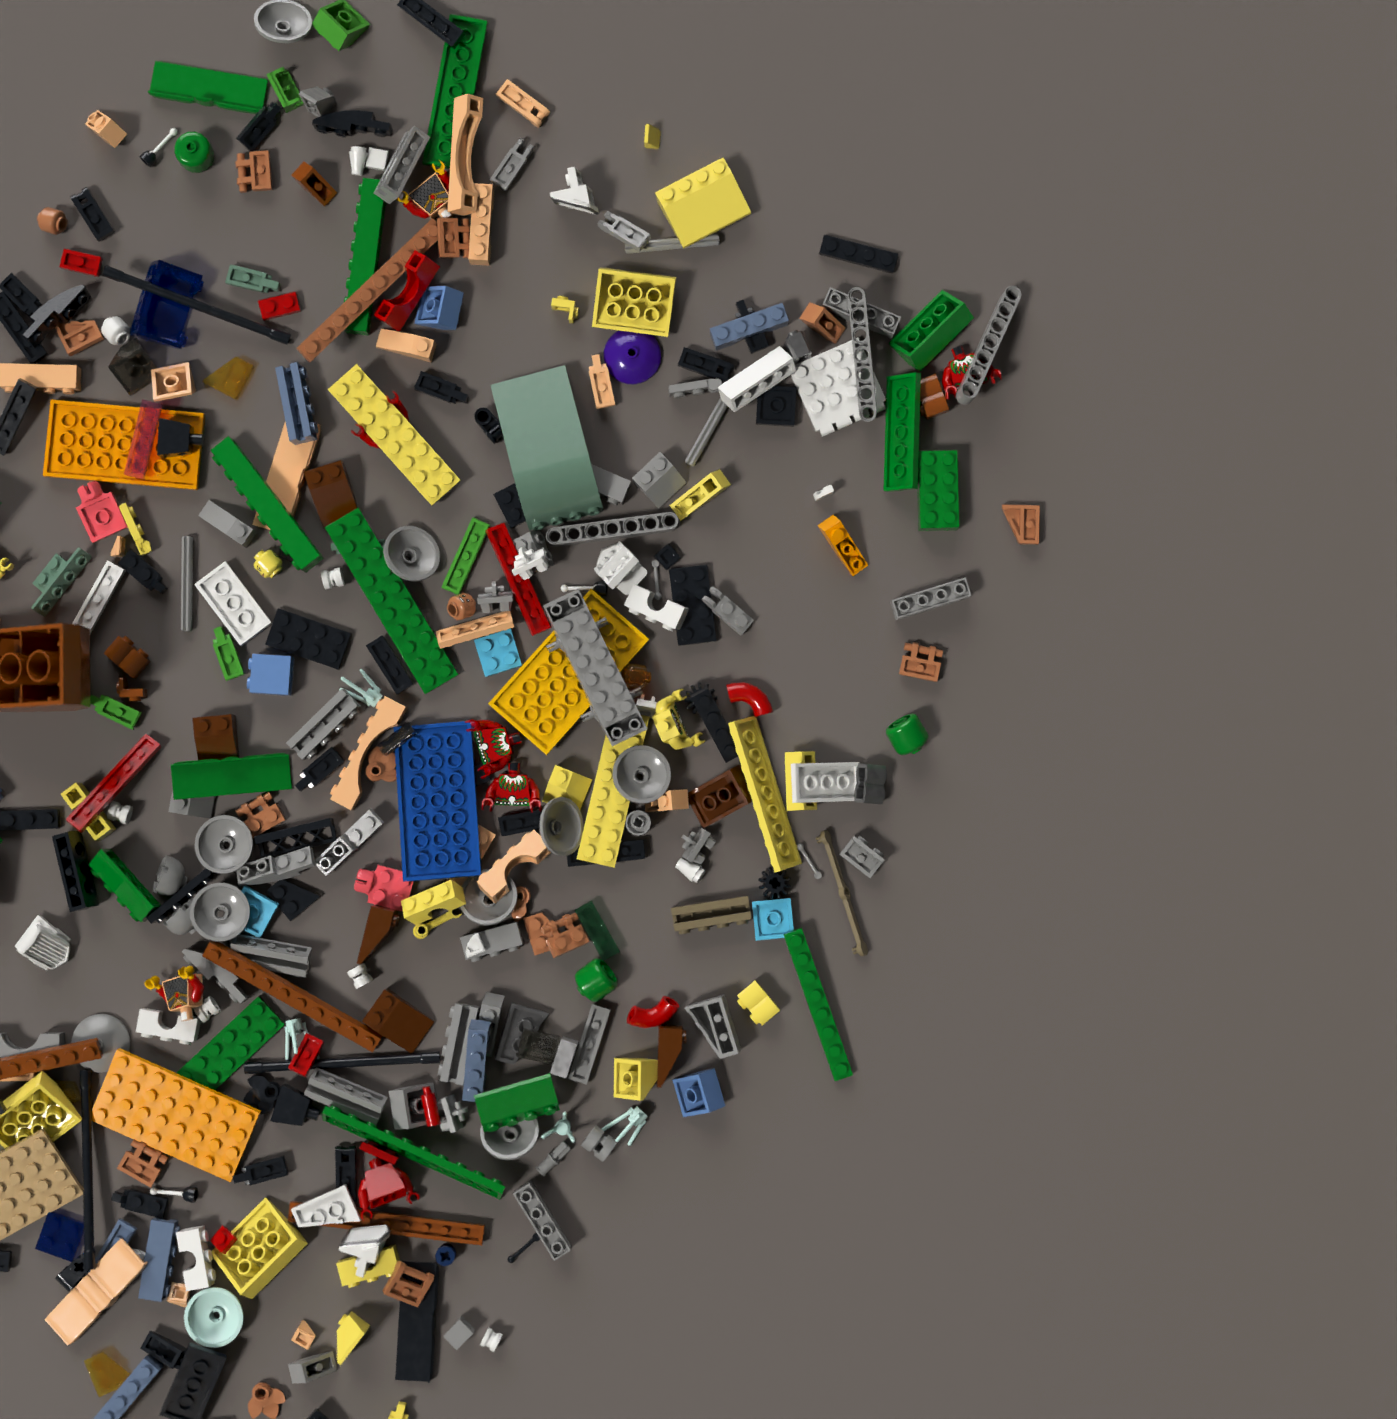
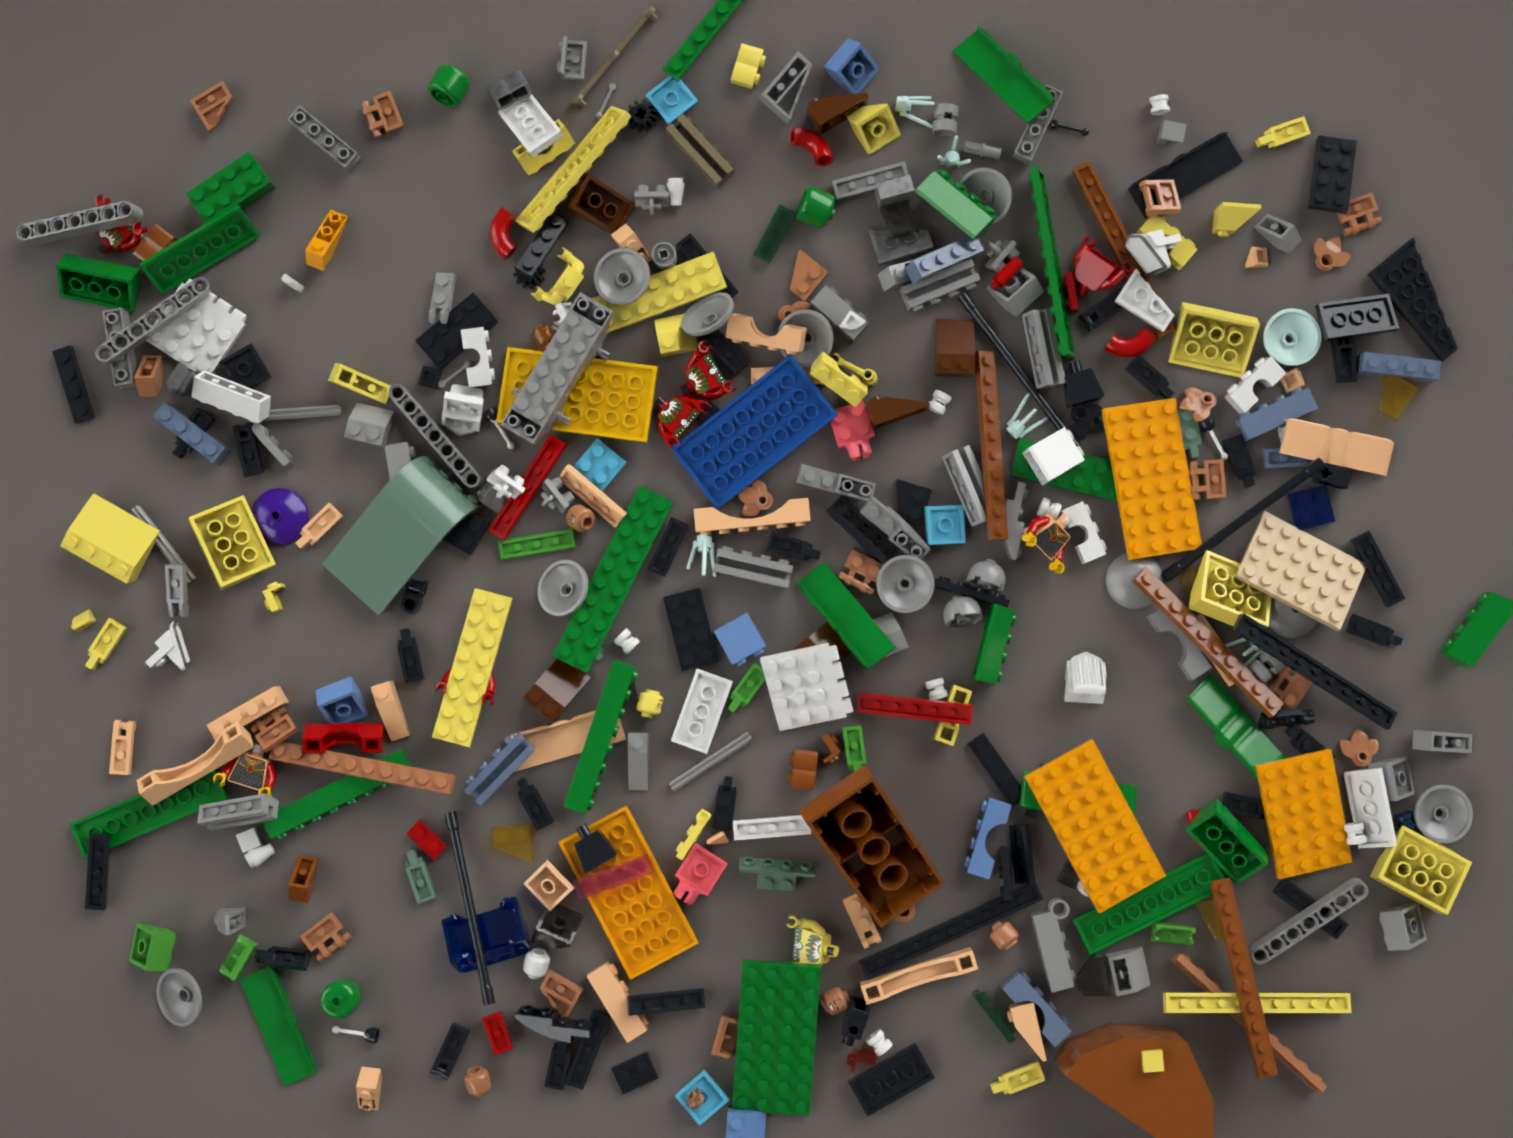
camera: 120 degrees left, 0 degrees up
black brick [52,831,99,912] -> none
light grey dish [190,883,250,942] -> none
red plate [210,1225,238,1254] -> none
red plate [288,1033,325,1077] -> none
black slope [312,110,393,137] -> none
clear smoke slope [378,723,416,756] -> none
dark blue wheel [435,1244,456,1266] -> none
light grey hinge [490,138,534,192] -> none
nougat plate [541,913,590,958] -> none
none -> light yellow hinge [85,618,127,670]
none -> black hinge [517,777,554,831]
none -> white hinge [760,643,853,731]
none -> green piece [953,26,1054,124]
none -> white slope [1022,427,1085,486]
none -> red cylinder [1104,328,1157,357]
none -> sand green hinge [1177,407,1202,459]
none -> nougat plate [1179,387,1217,423]

